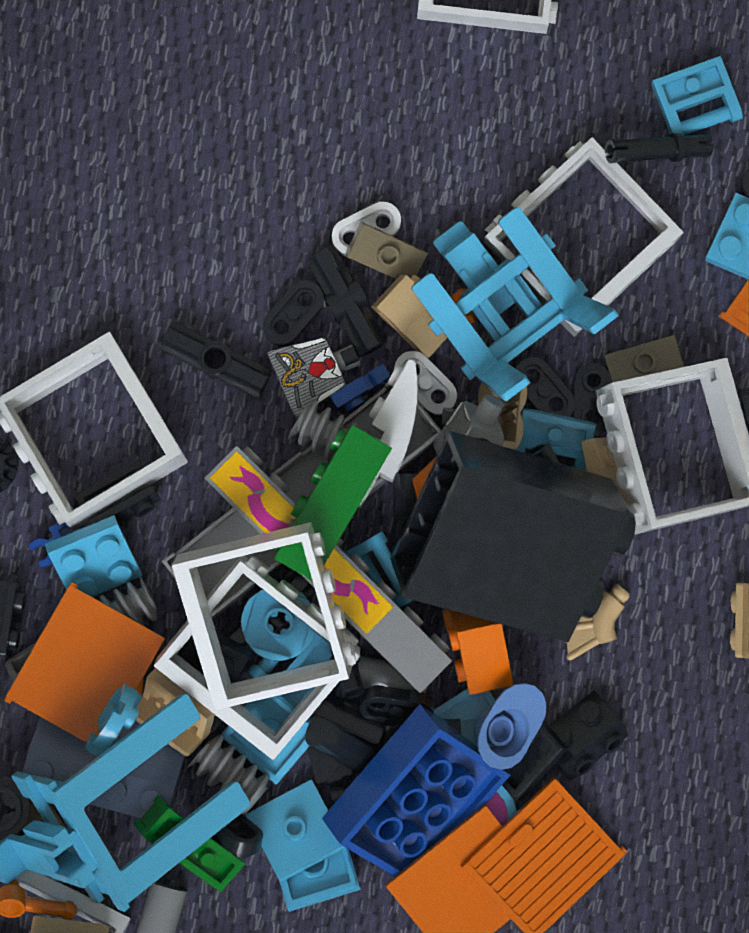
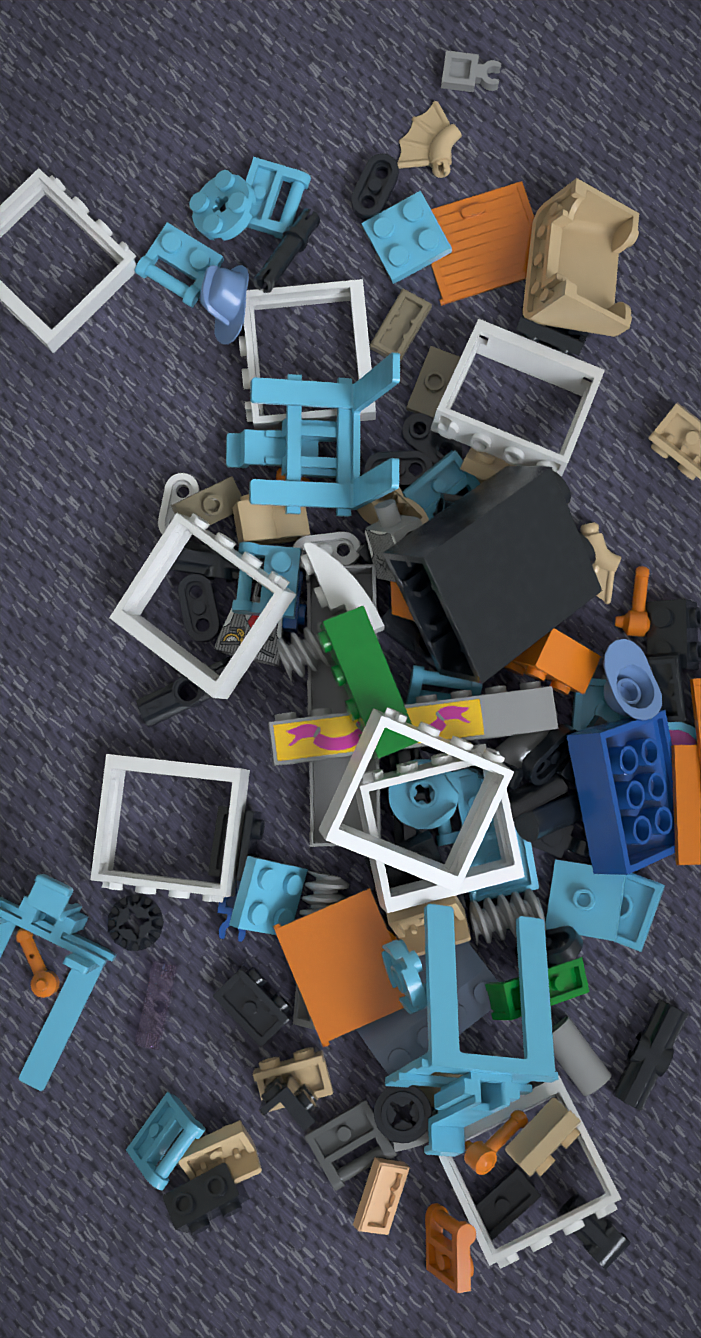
camera: 45 degrees left, 0 degrees up
none -> white window [109,513,297,699]
none -> medium azure plate [135,222,224,308]
none -> medium azure plate [189,170,256,241]
none -> medium blue piece [200,265,249,344]
none -> medium azure plate [232,542,302,619]
none -> dark tan plate [370,288,432,362]
none -> orange piece [615,566,650,637]

